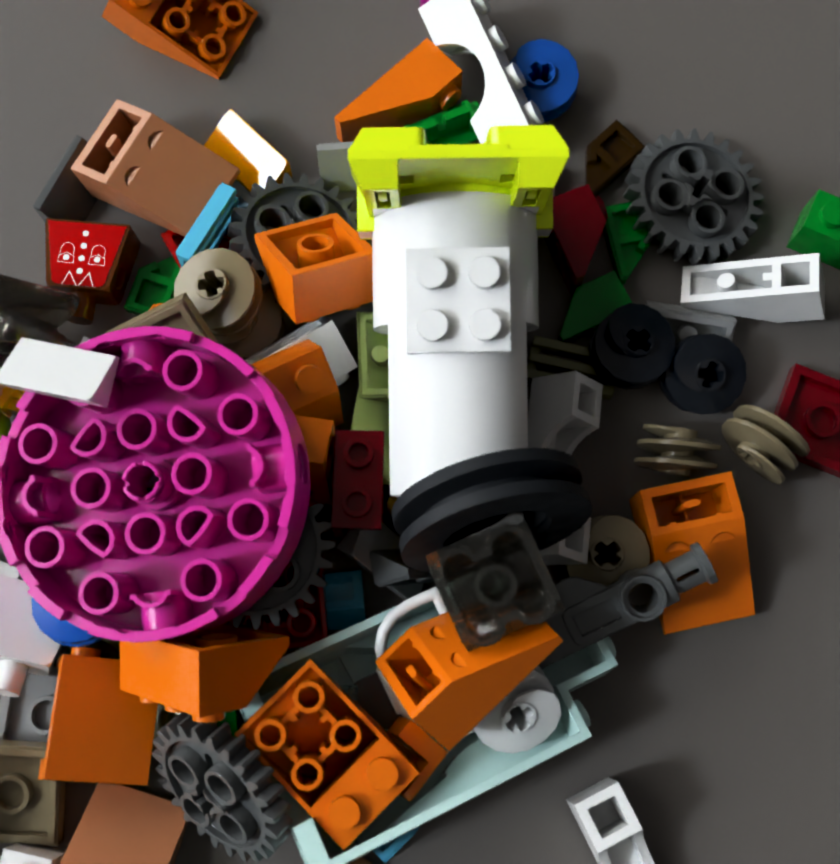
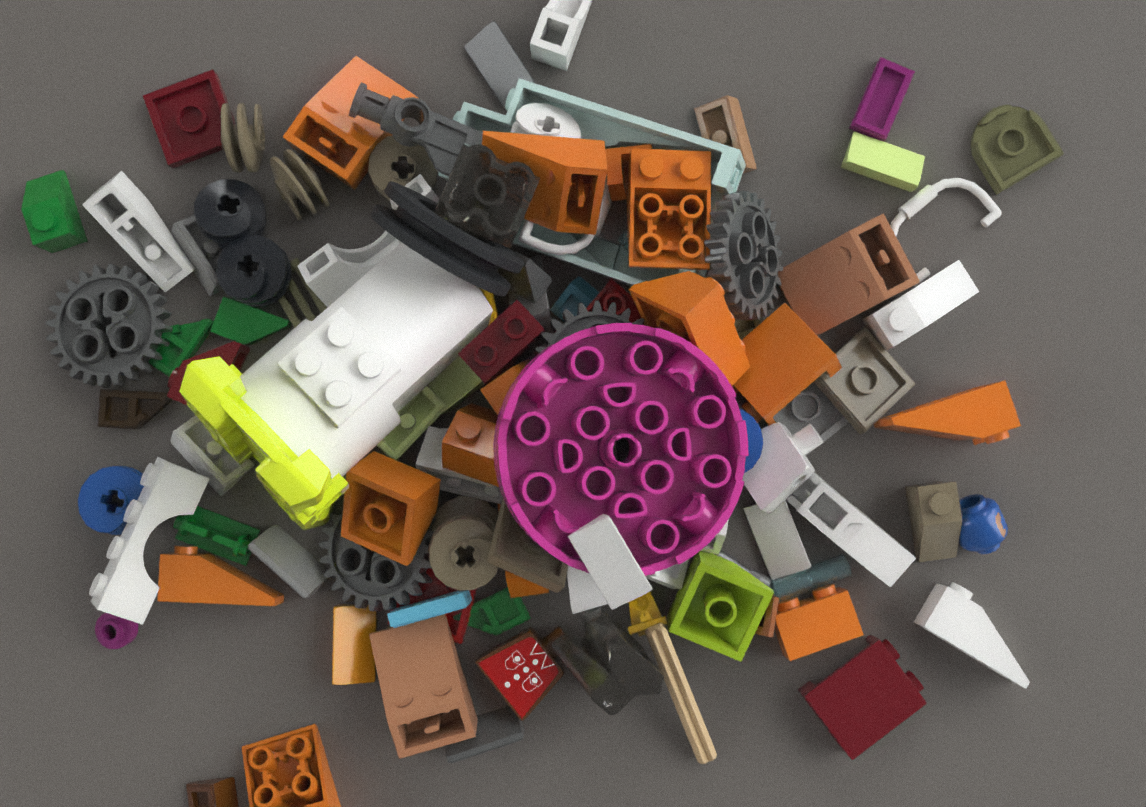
camera: 130 degrees left, 10 degrees up
none -> slope [464,20,535,109]

